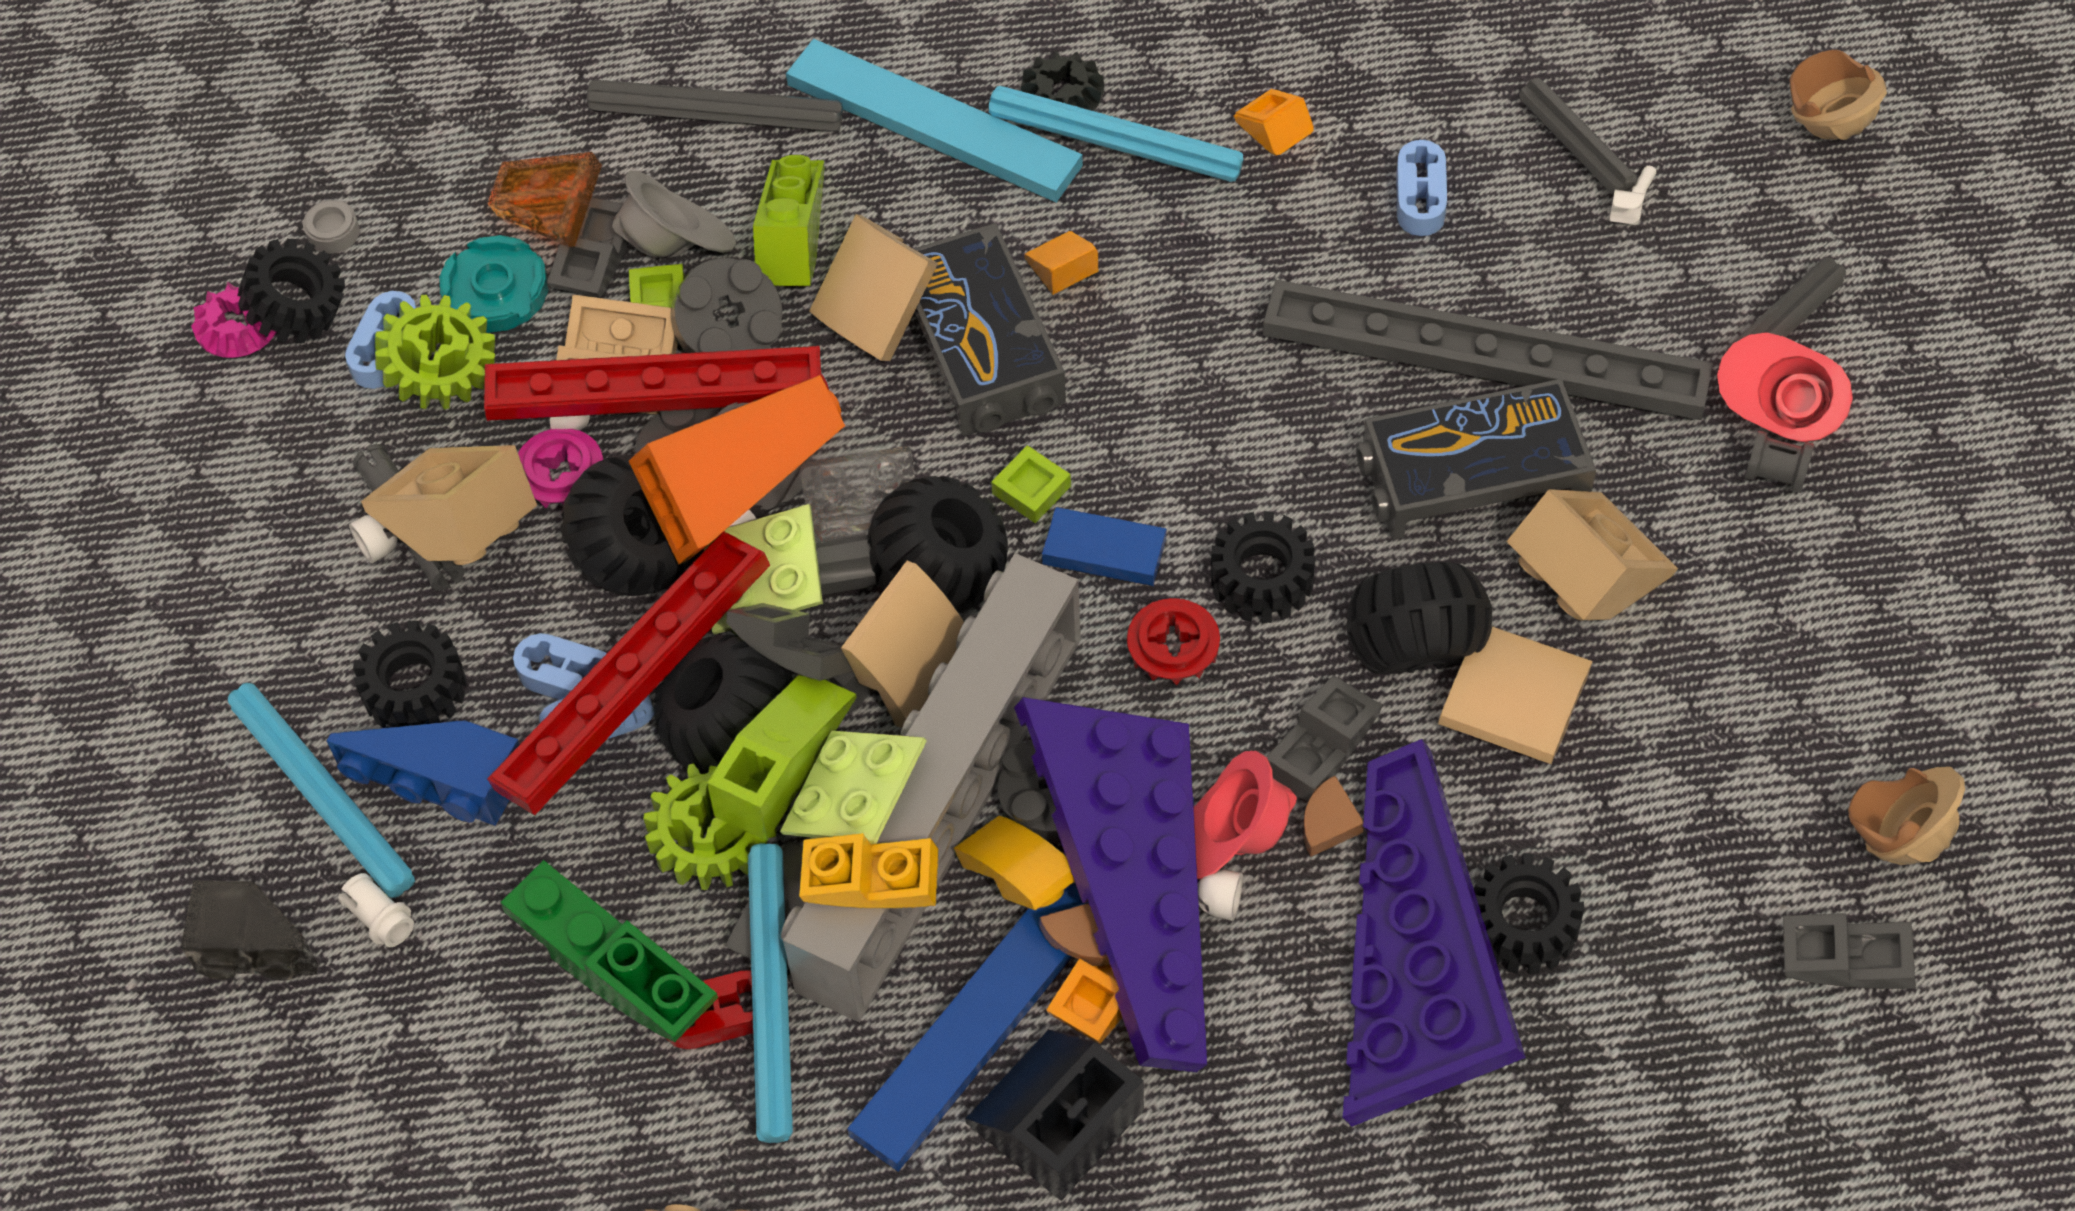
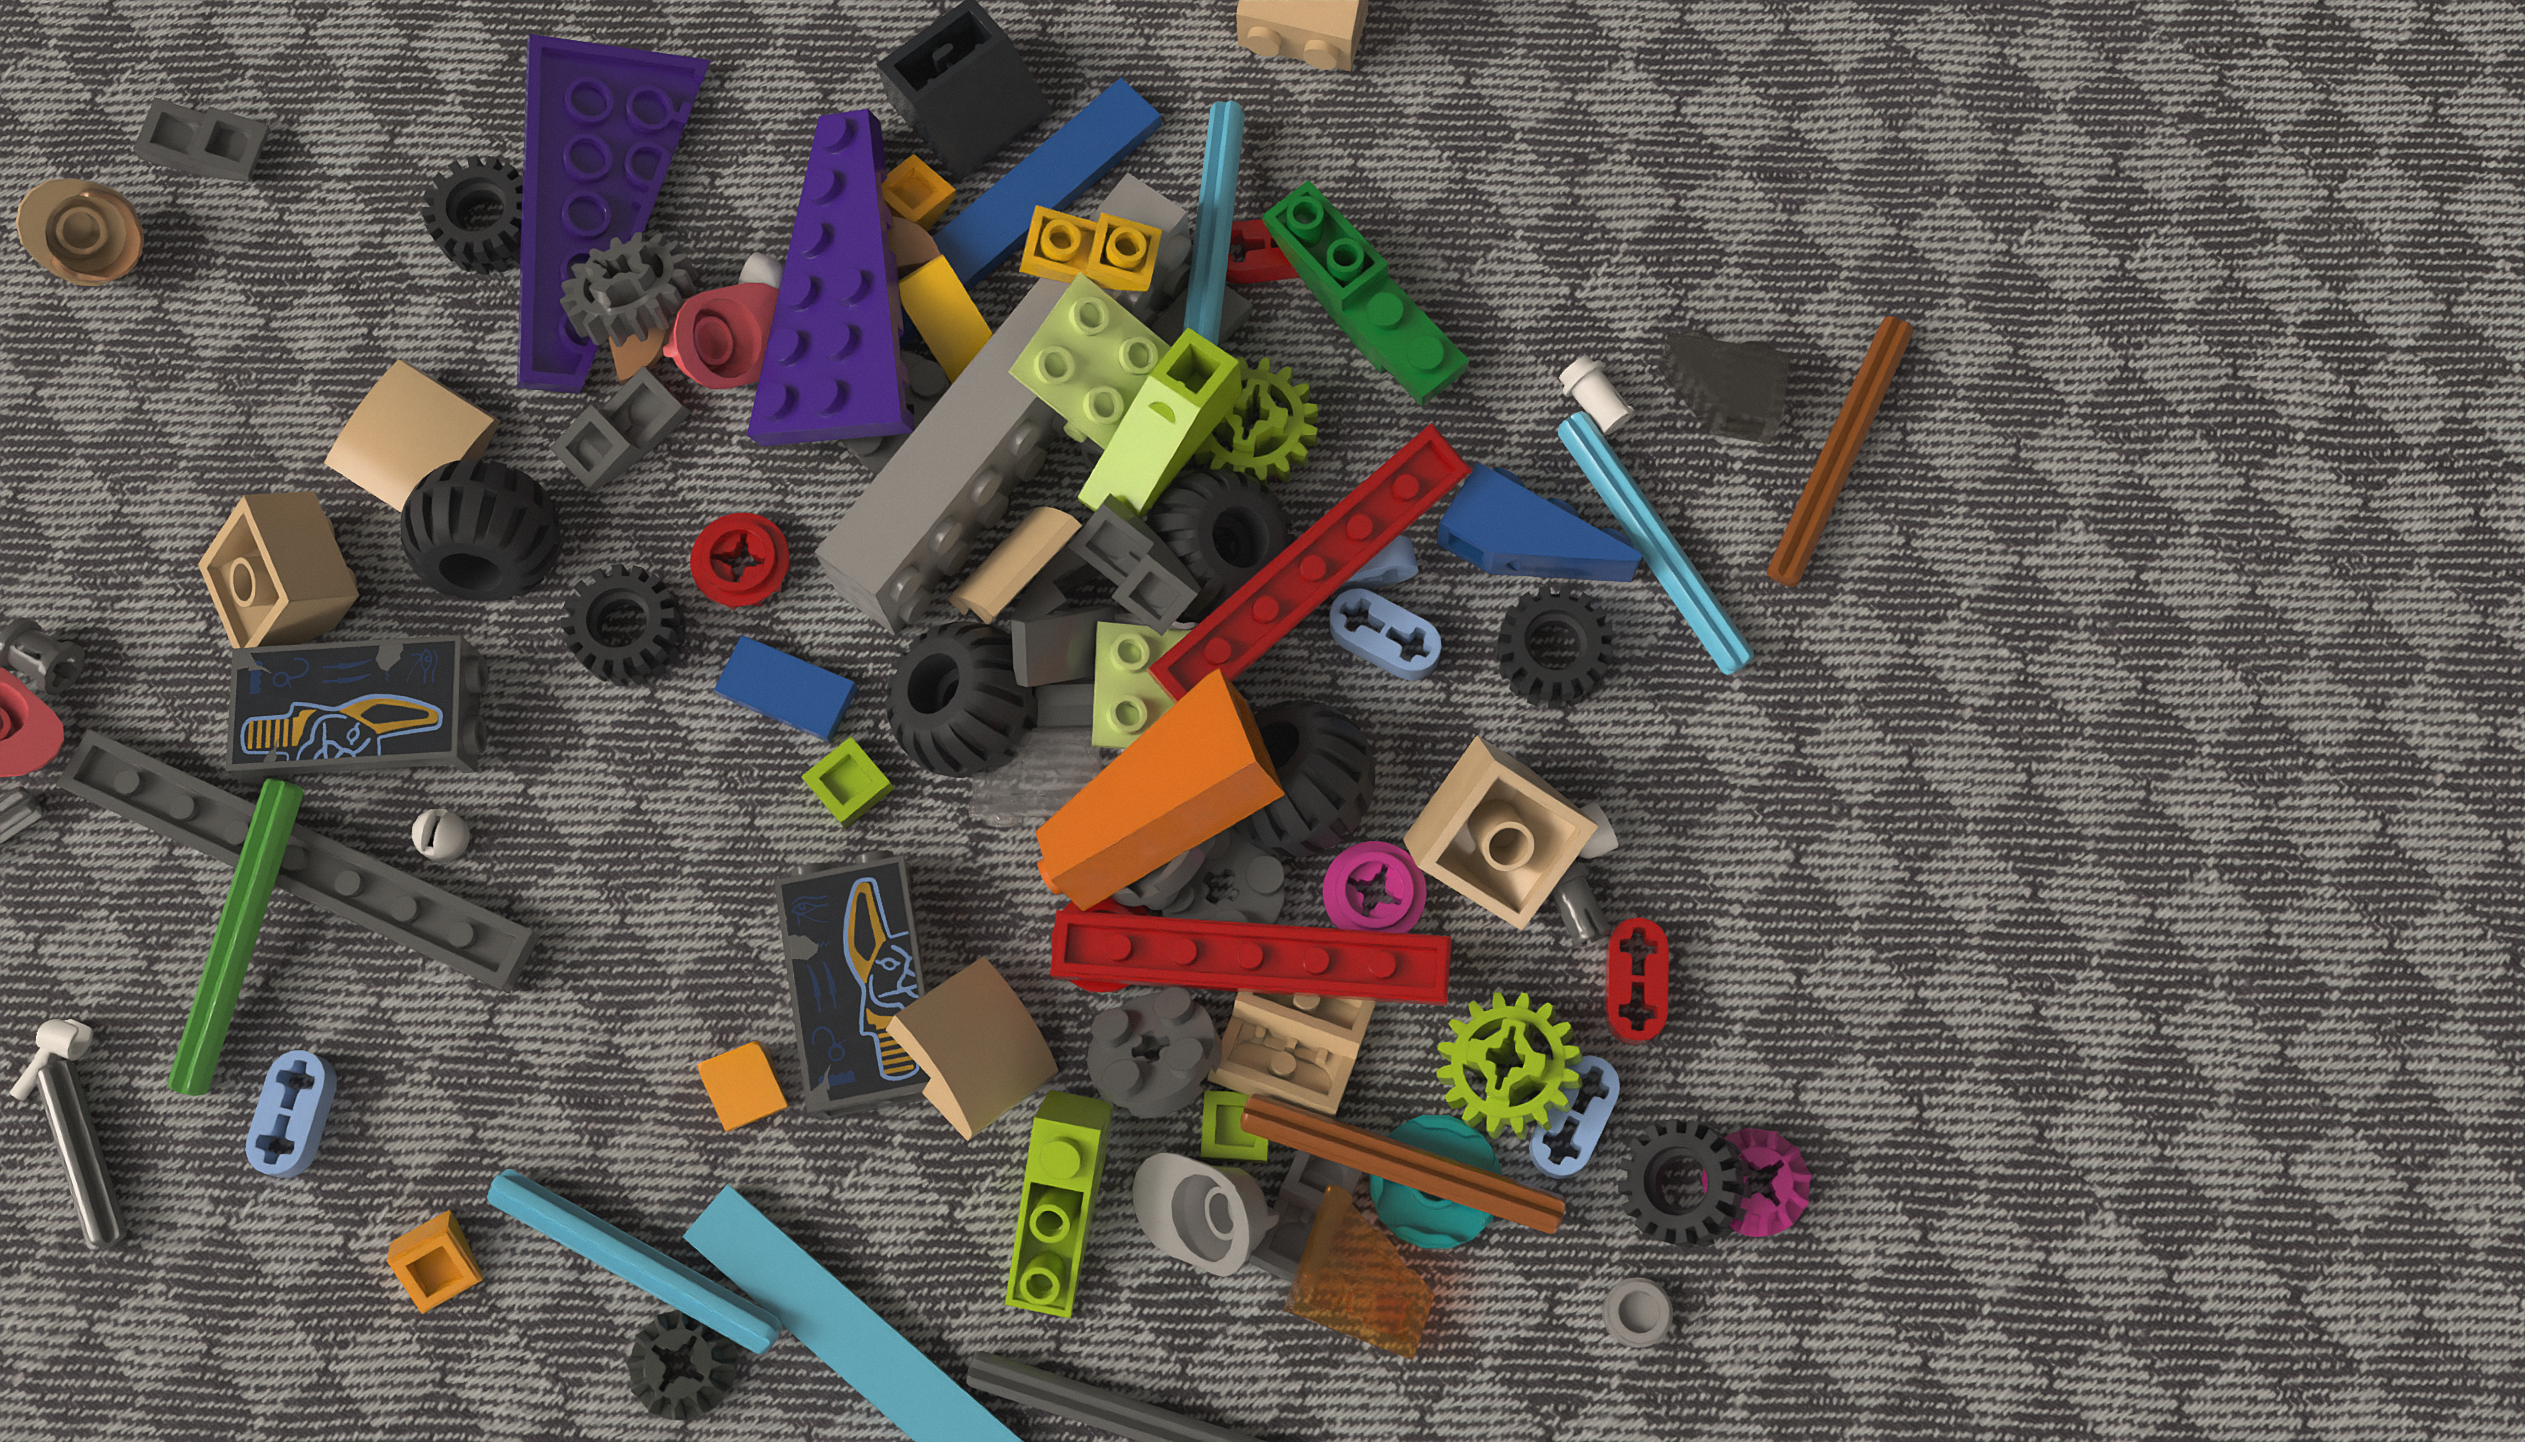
camera: 170 degrees left, 15 degrees up
none -> bright green axle [168,779,304,1096]
none -> white hinge [412,809,470,863]
none -> dark grey gear [560,232,697,347]
none -> dark grey slope [1011,604,1115,687]
none -> dark orange axle [1240,1093,1566,1234]
none -> red beam [1605,917,1669,1046]
none -> dark orange axle [1767,316,1914,587]

